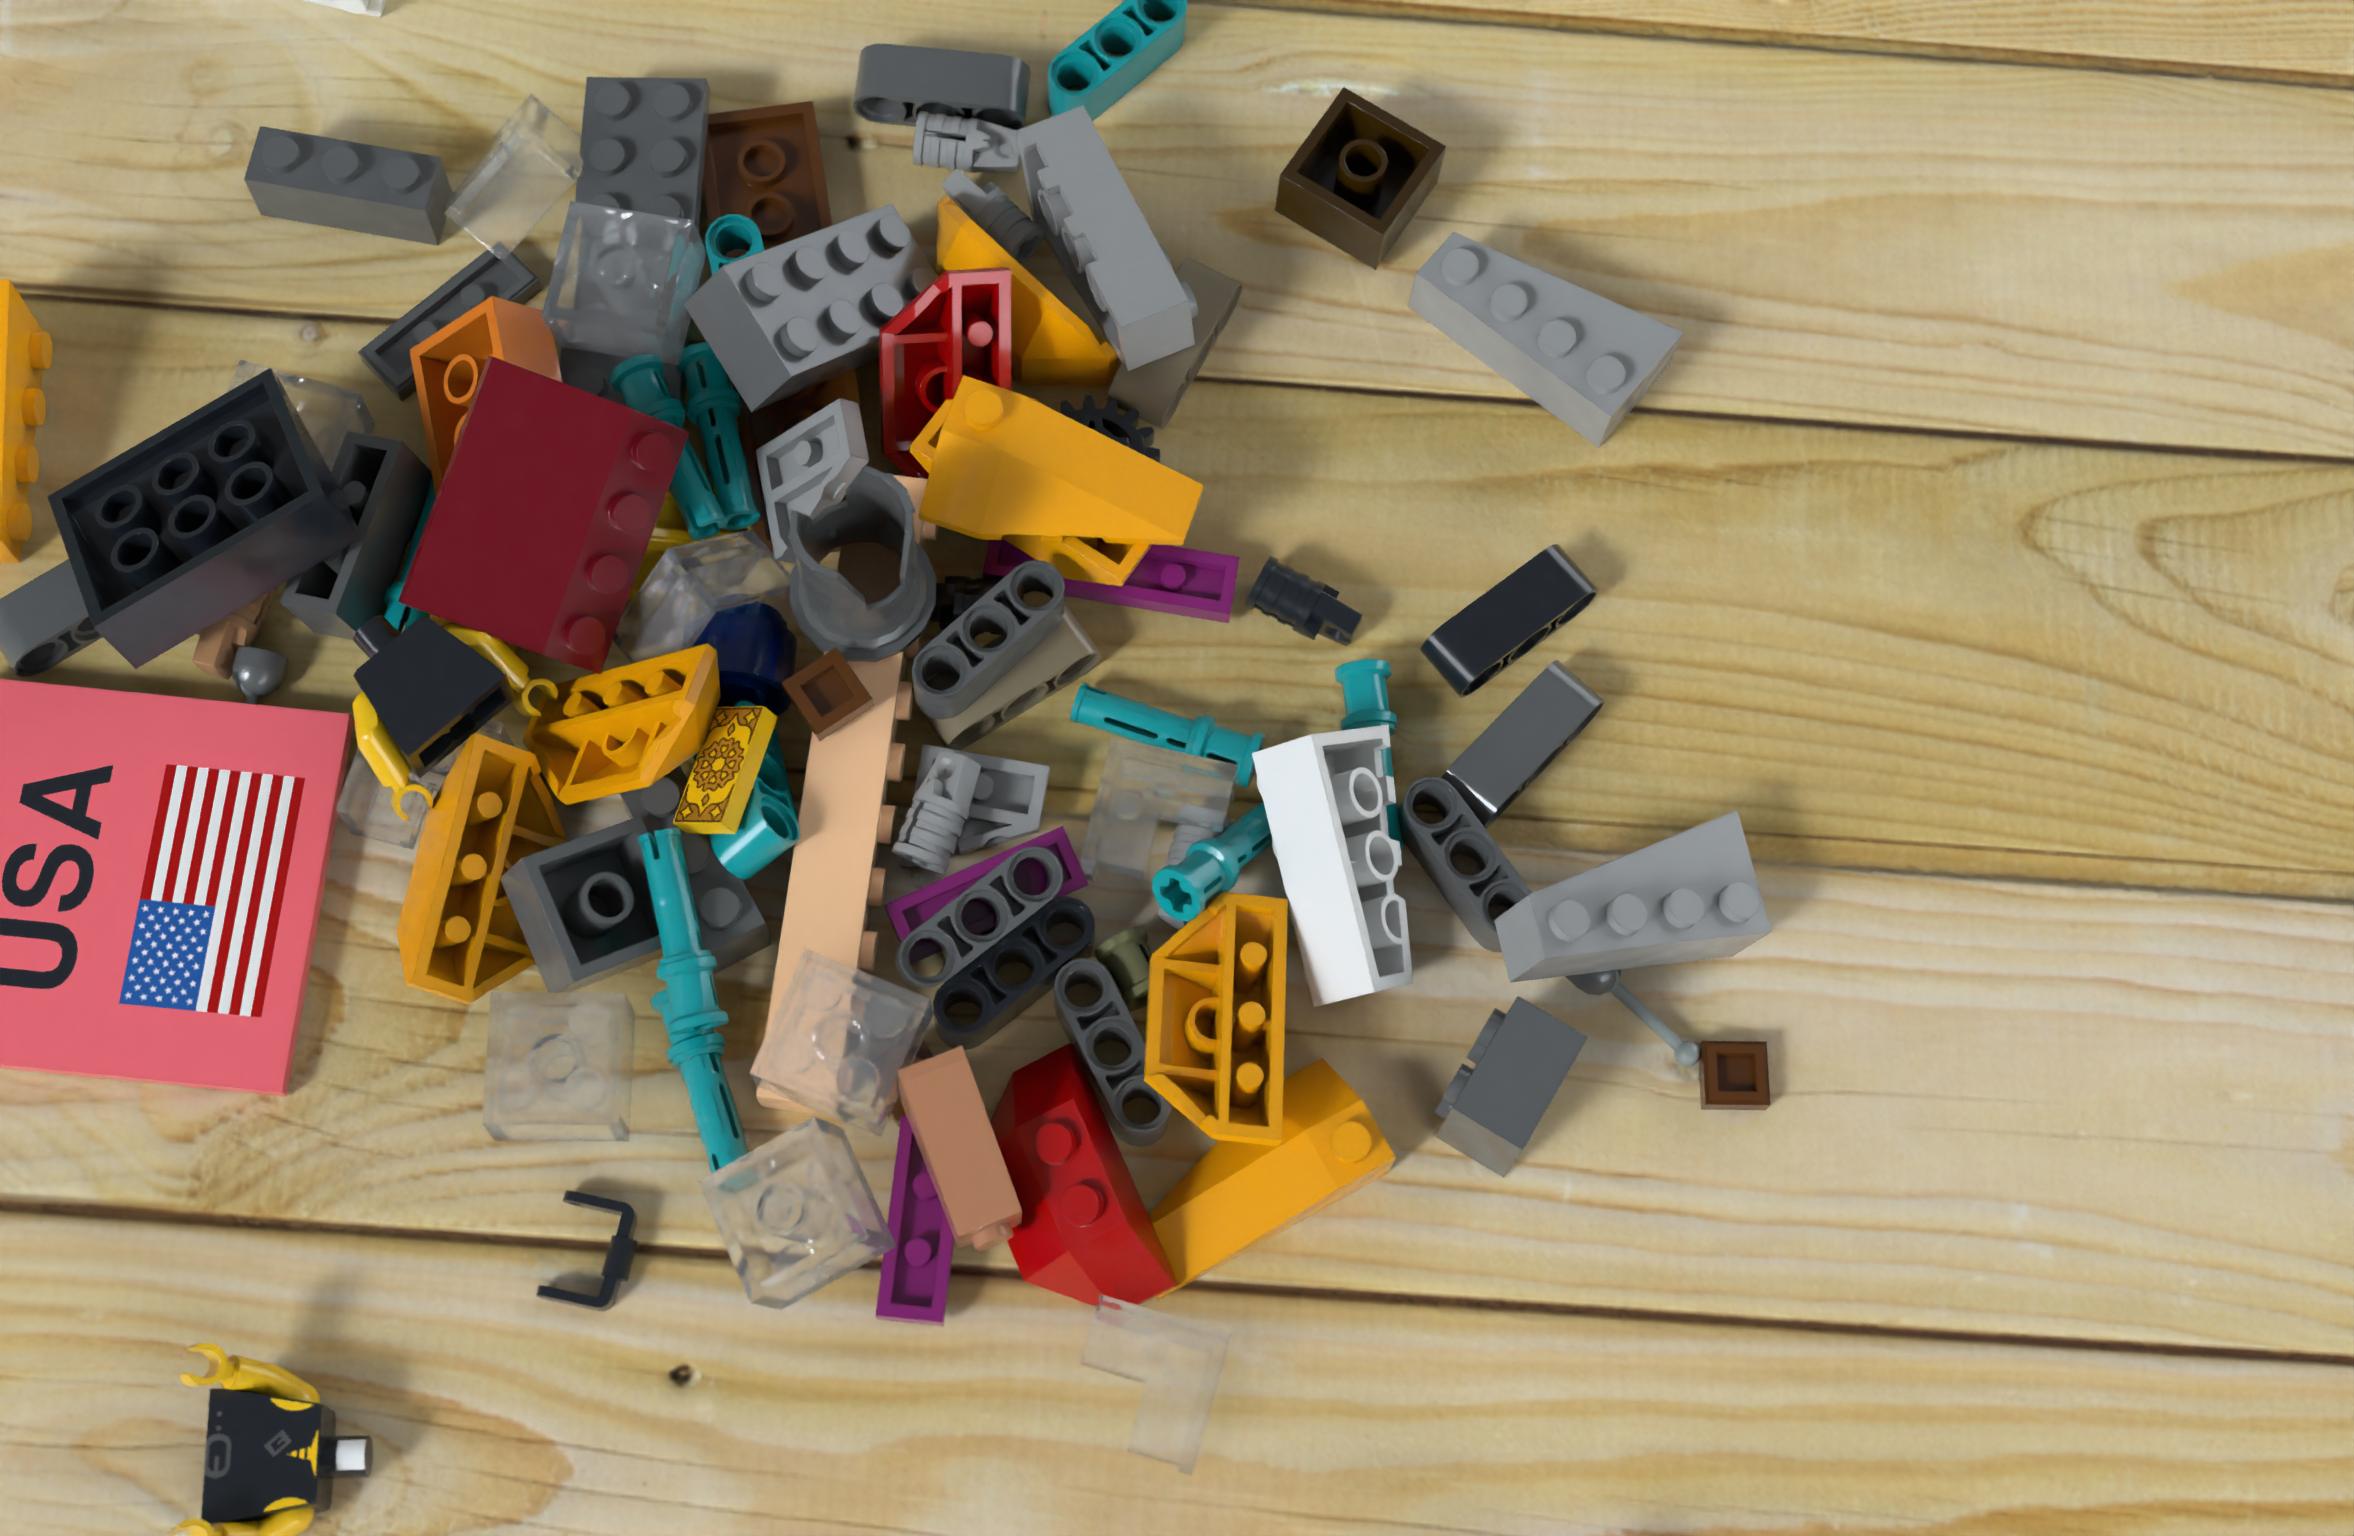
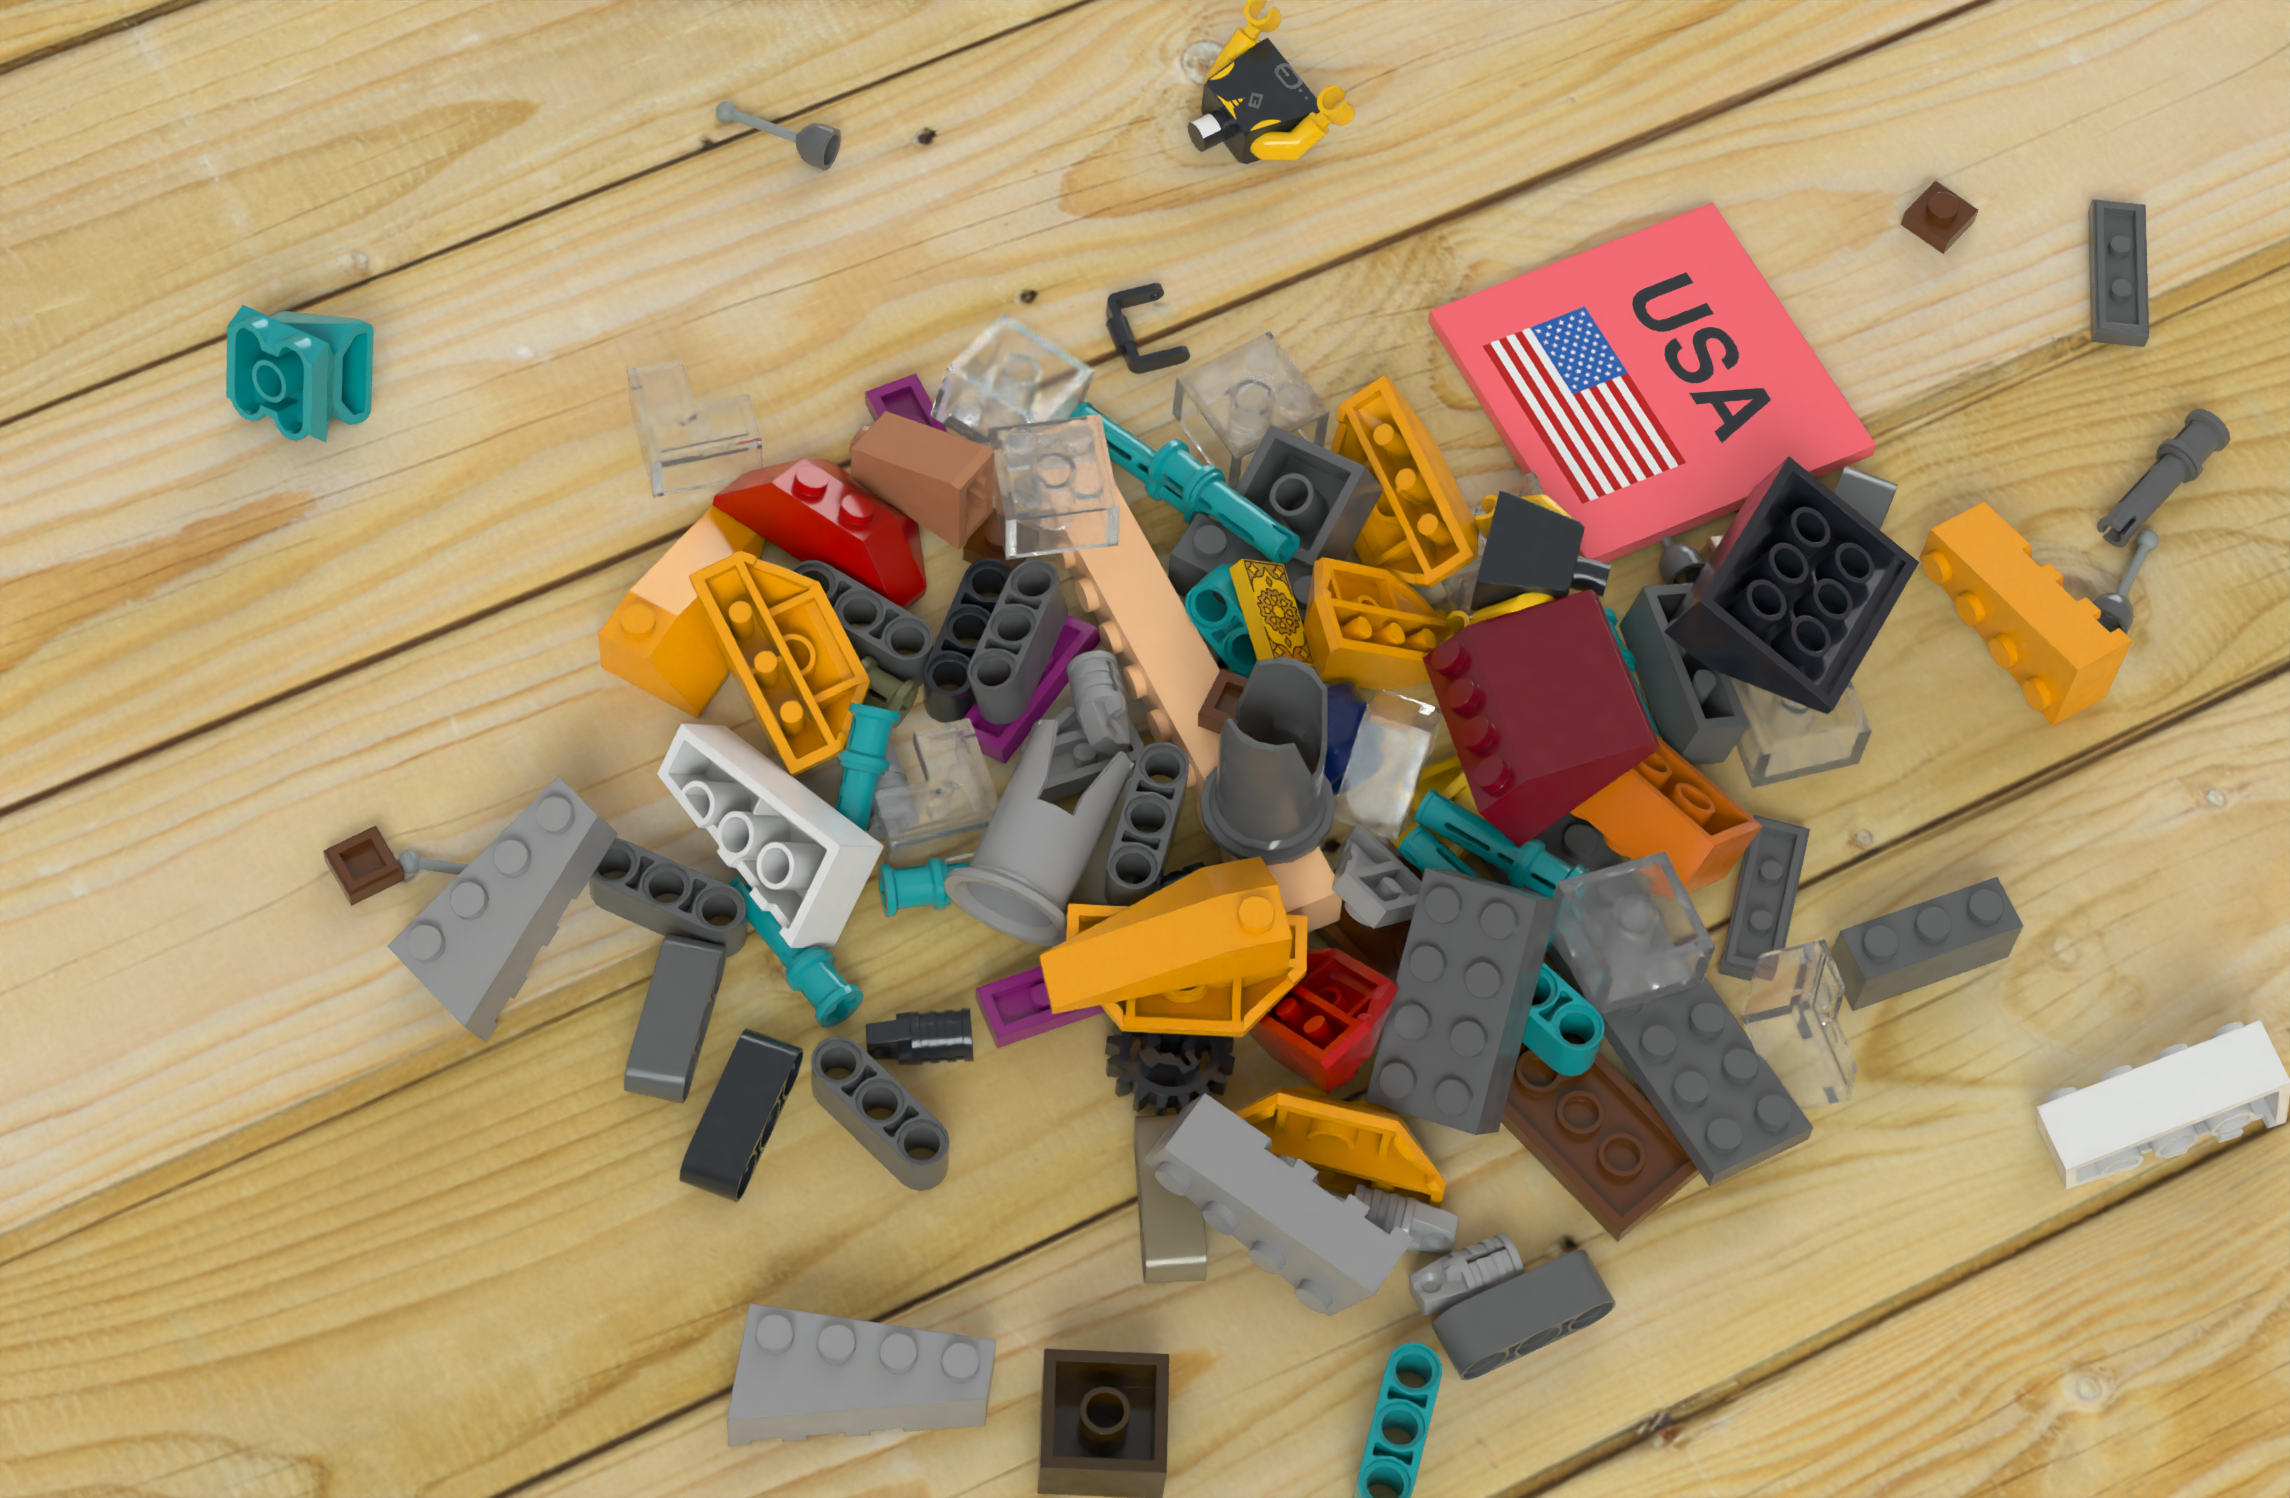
camera: 150 degrees right, 10 degrees down
dark grey brick [1434,996,1588,1178] -> none
none -> dark grey beam [811,1036,949,1191]
none -> light grey piece [944,719,1134,946]

